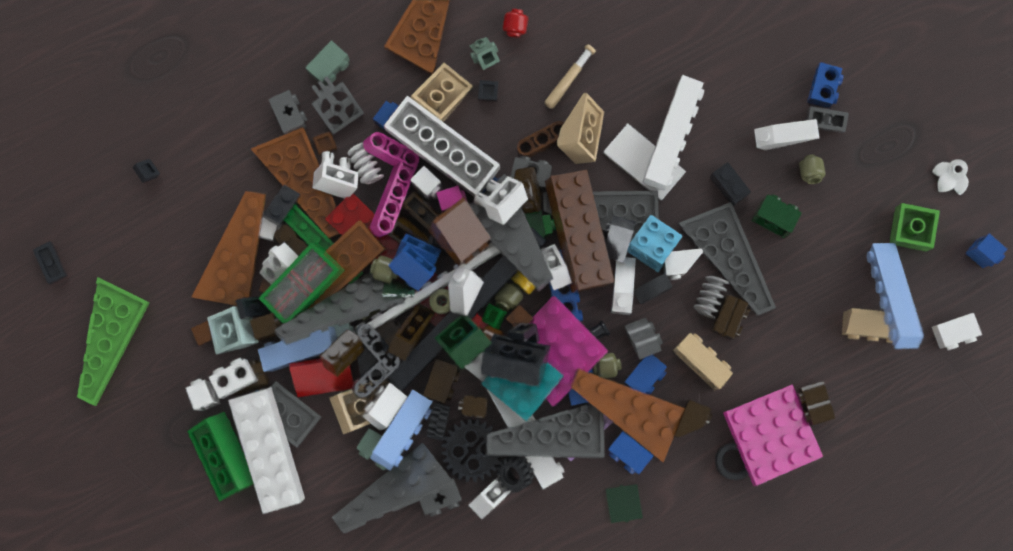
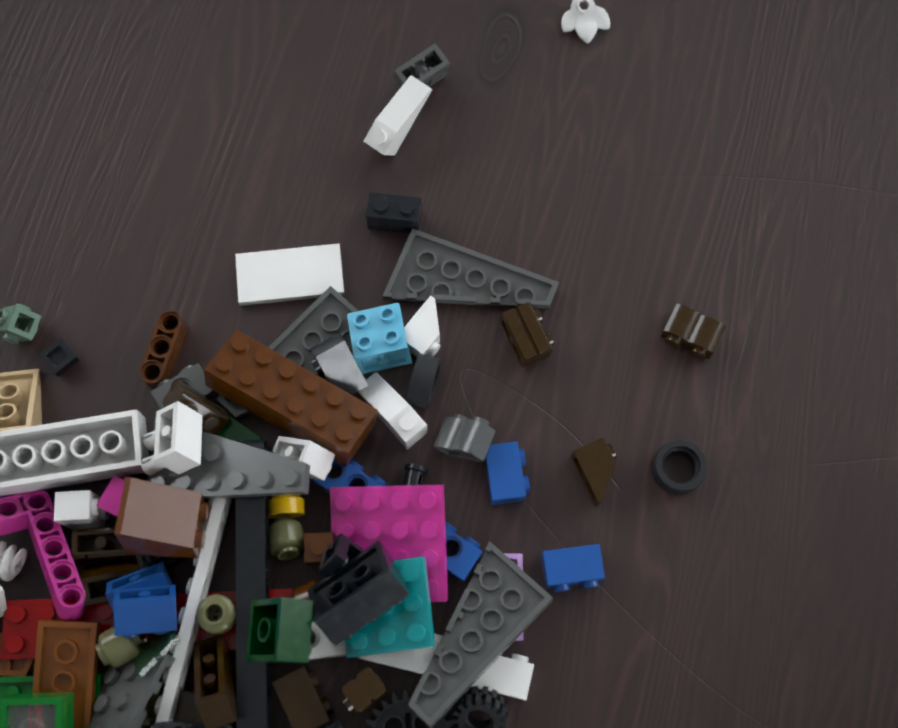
camera: 50 degrees left, 10 degrees down
white slope [449,268,484,316] -> none
green plate [482,303,507,329] -> none
red head [502,9,528,38] -> none
green plate [542,214,556,237] -> none
tan piece [545,45,596,109] -> none
tan slope [557,93,604,164] -> none
dark orange wing [570,368,685,462] -> none
olive head [593,353,621,378] -> none
clear green piece [605,484,643,523] -> none
white brick [642,75,705,191] -> none
tan slope [673,333,733,391] -> none
light grey piece [693,276,729,319] -> none
dark pink plate [723,384,823,486] -> none
dark green brick [751,194,802,239] -> none
olive head [799,155,826,184] -> none
blue brick [807,62,844,108] -> none
tan slope [842,308,893,343] -> none
light blue brick [867,243,923,349] -> none
bright green brick [889,203,940,252] -> none
white brick [932,313,982,351] -> none
blue brick [965,234,1007,268] -> none

